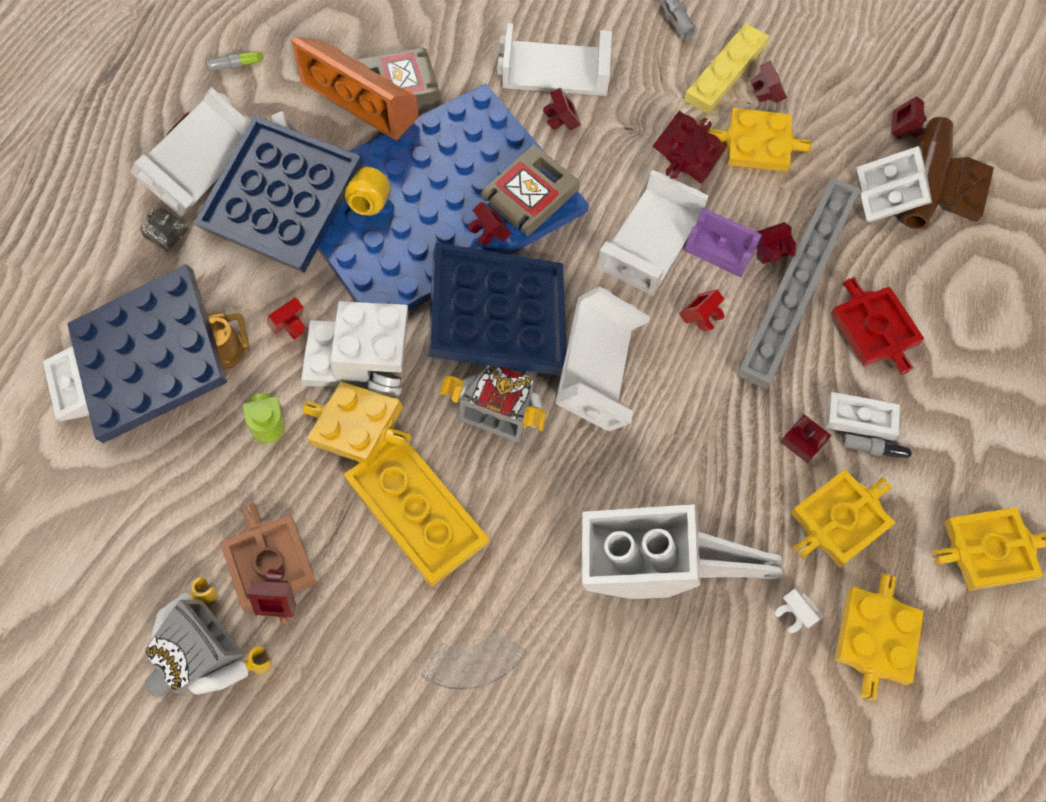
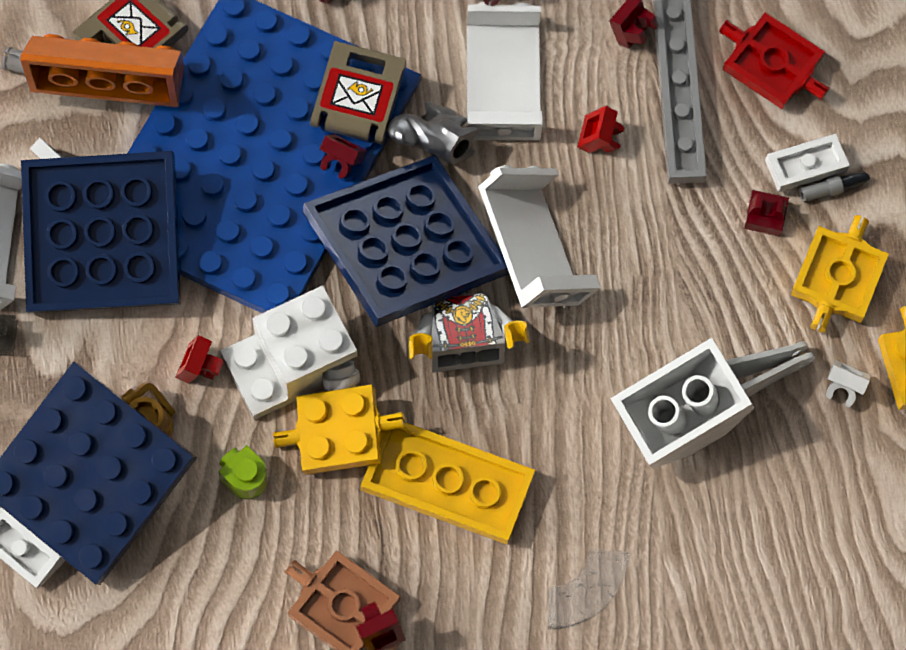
camera: 30 degrees left, 5 degrees up
yellow head [345,167,391,216] -> none
medium lavender hinge [684,208,762,277] -> none
none -> flat silver animal [387,101,480,165]

